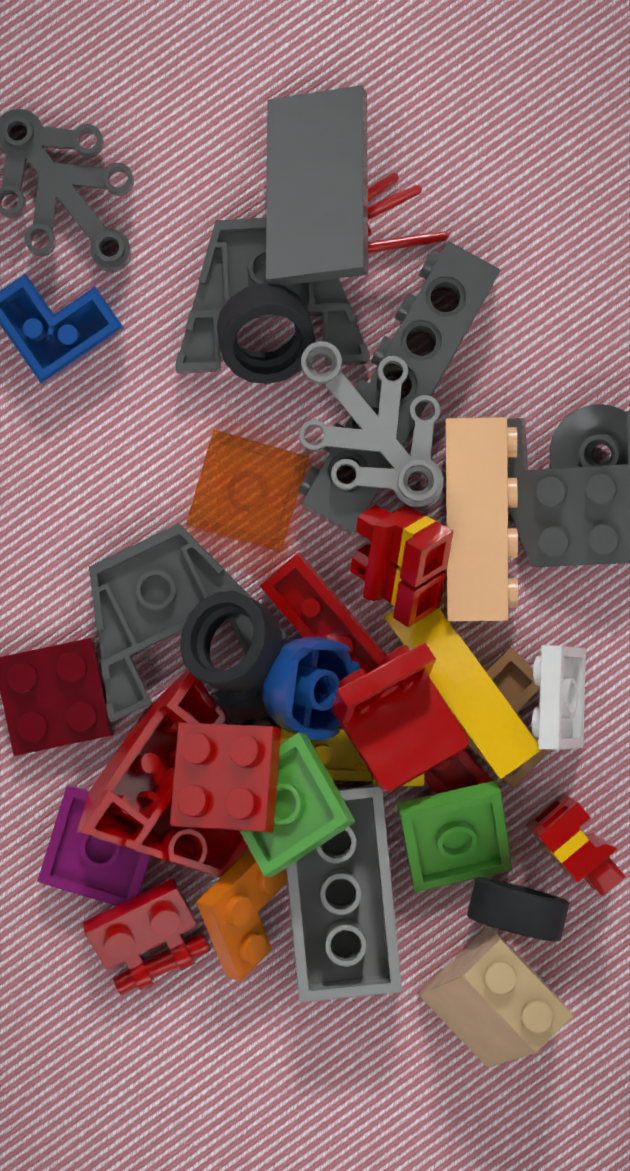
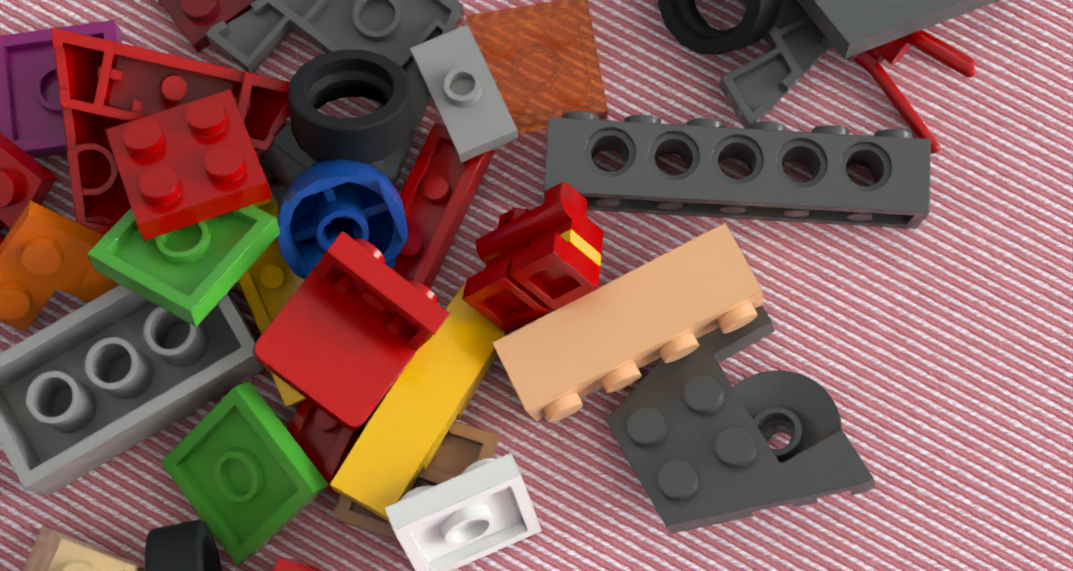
camera: 70 degrees right, 10 degrees down
light grey plant [299,341,443,507] -> none
none -> light grey plate [410,24,519,163]

